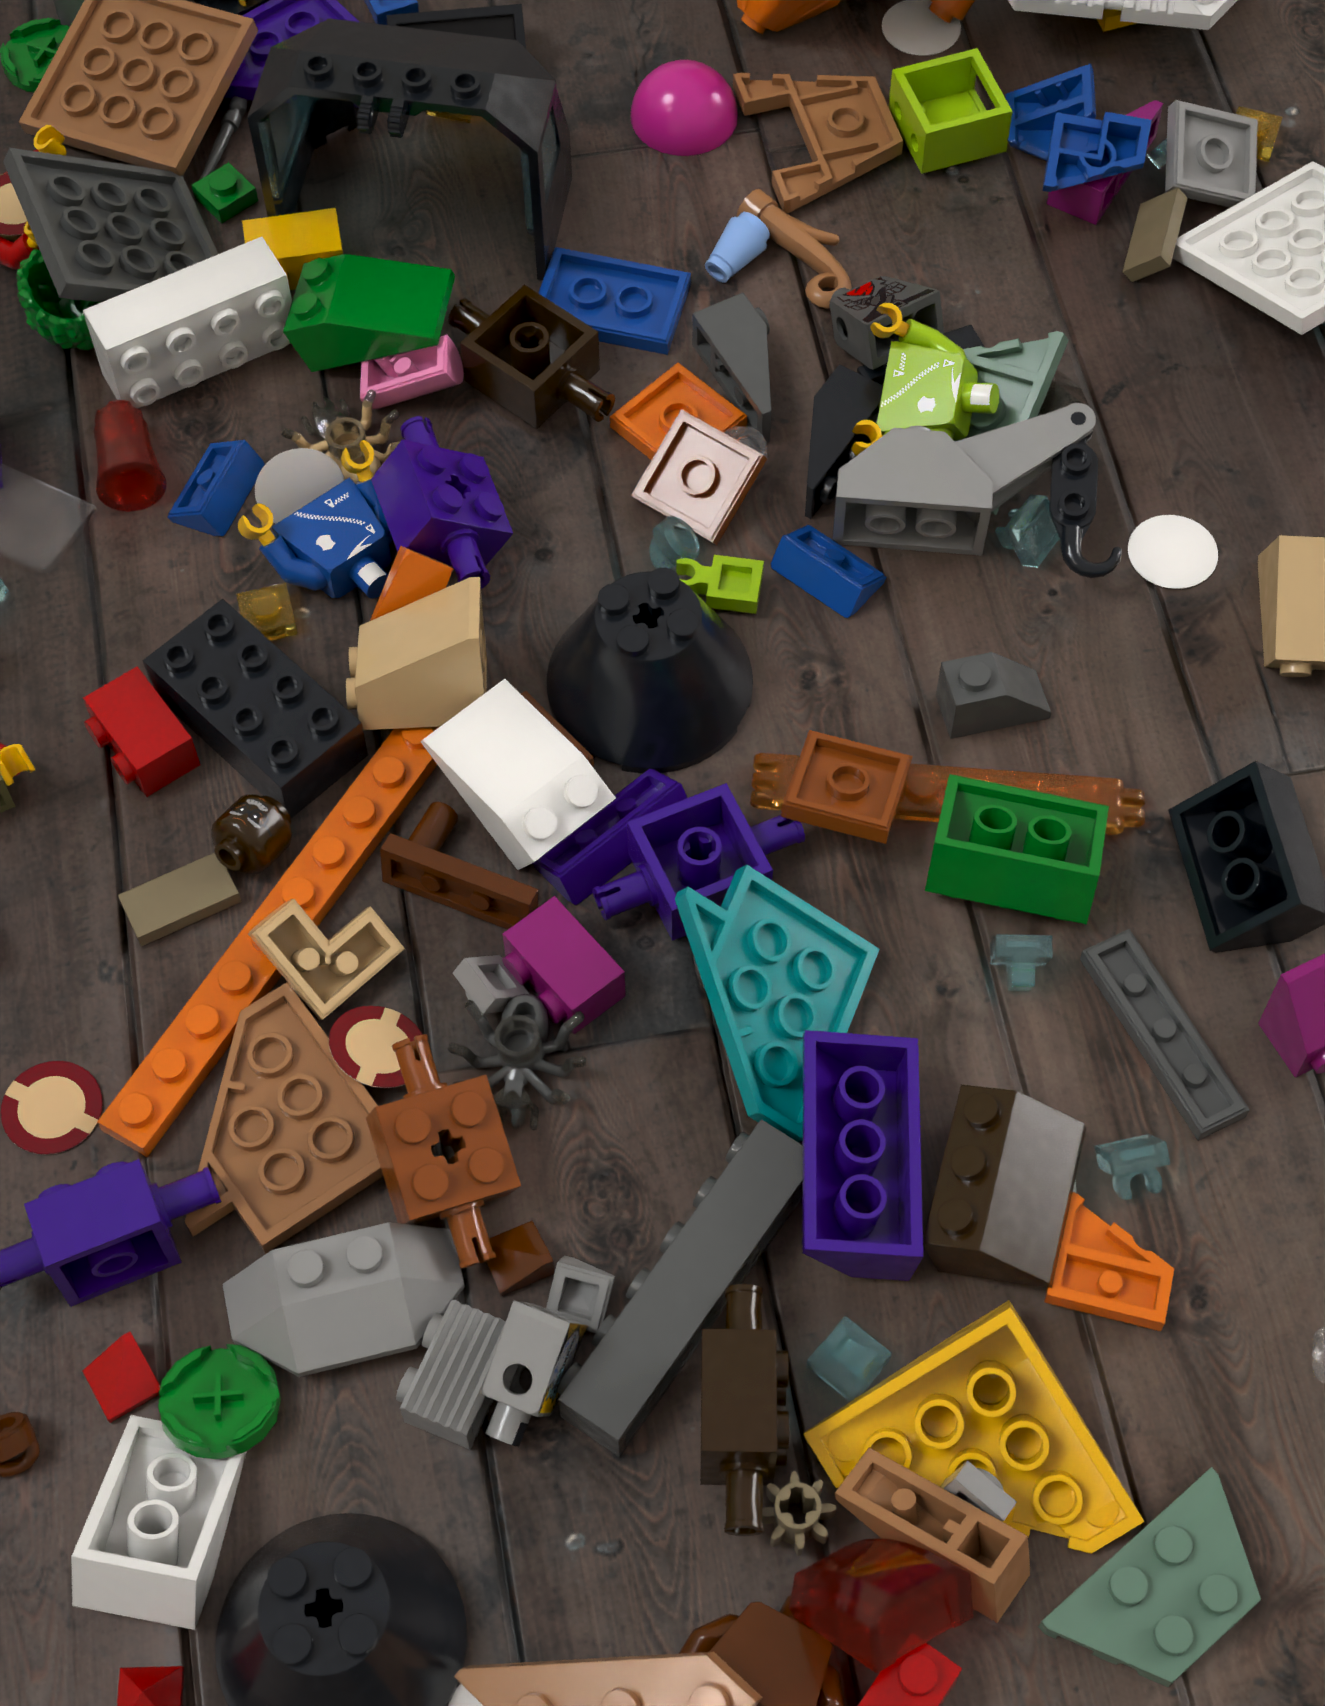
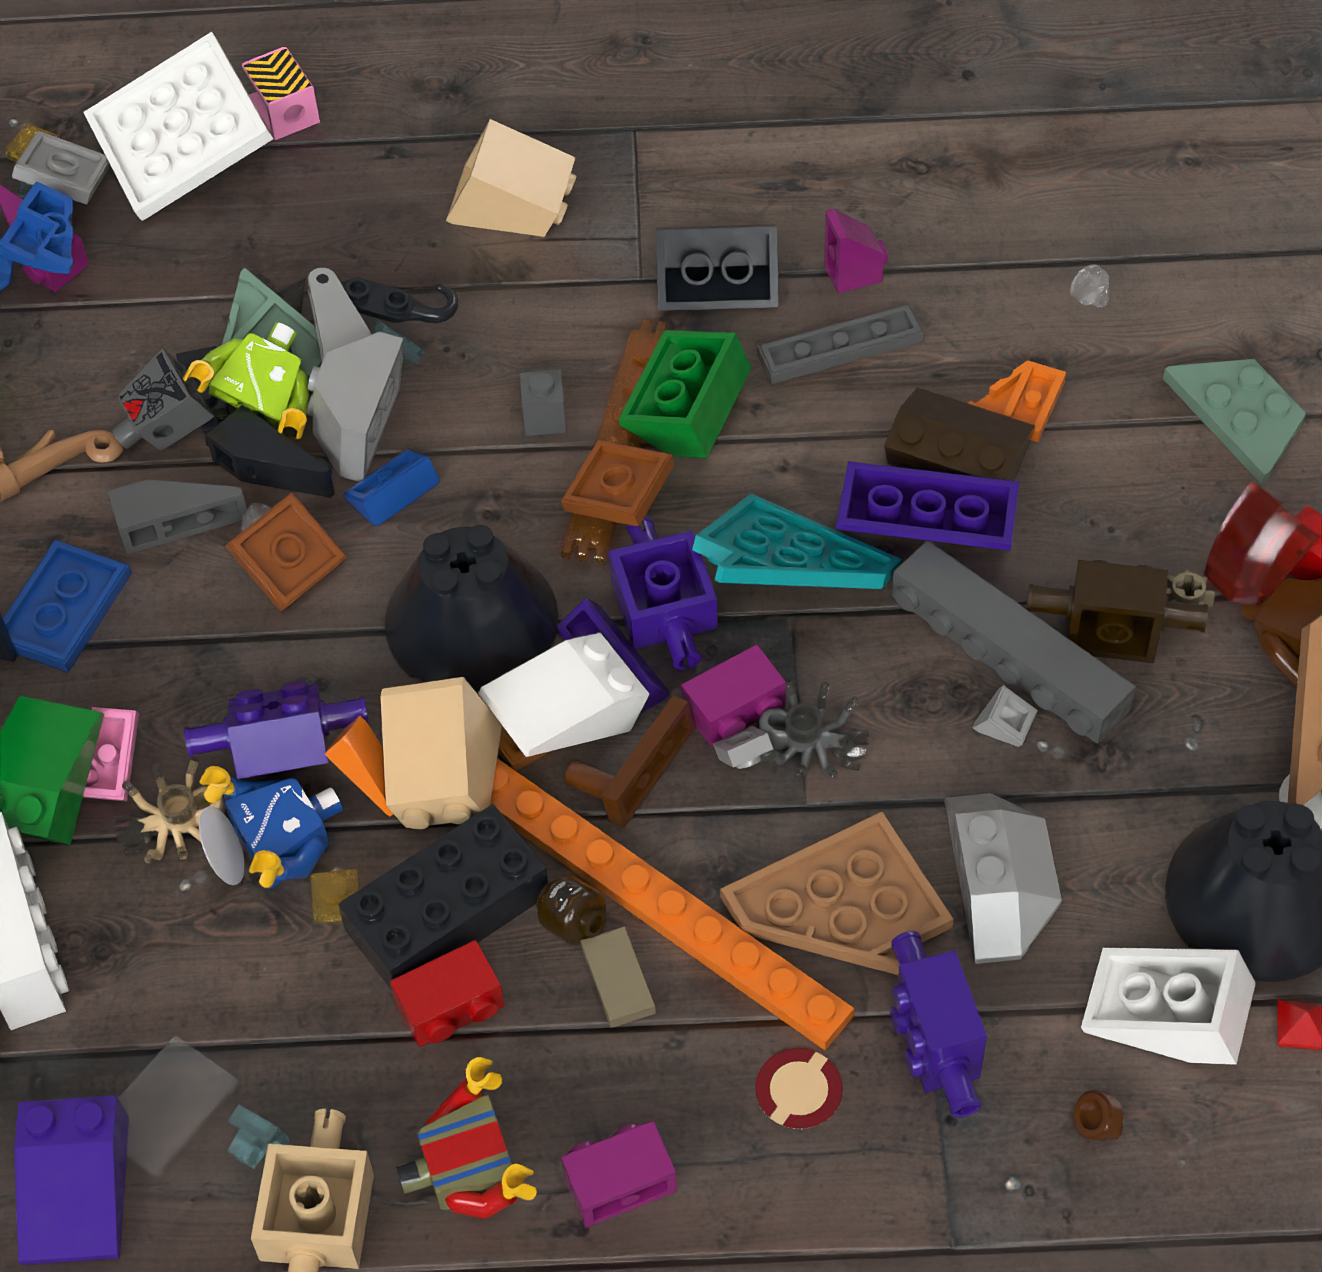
camera: 80 degrees left, 5 degrees down
red slope [82,1331,160,1423] -> none
clear red plant [94,400,167,512] -> none
green tile [158,1344,281,1459] -> none
blue slope [167,440,265,537] -> none
tan brick [248,899,405,1020] -> none
sticker [329,1006,423,1088] -> none
dark orange brick [366,1034,521,1269] -> none
light grey brick [396,1300,505,1449] -> none
dark brown brick [448,284,615,429] -> none
light grey torso [481,1300,588,1447] -> none
reddish brown slope [486,1221,555,1296] -> none
orange tile [610,363,747,460] -> none
clear light blue tile [650,516,700,569] -> none
lime plate [676,555,764,614] -> none
light blue cone [705,212,770,283] -> none
yellow slope [803,1300,1144,1554] -> none
clear light blue tile [807,1316,892,1402] -> none
medium nougat slope [835,1447,1030,1623] -> none
light grey plate [940,1461,1017,1522] -> none
clear light blue tile [990,934,1053,991] -> none
clear light blue tile [1094,1134,1170,1200] -> none
dark tan tile [1122,187,1187,282] -> none
white sticker [1128,515,1218,589] -> none

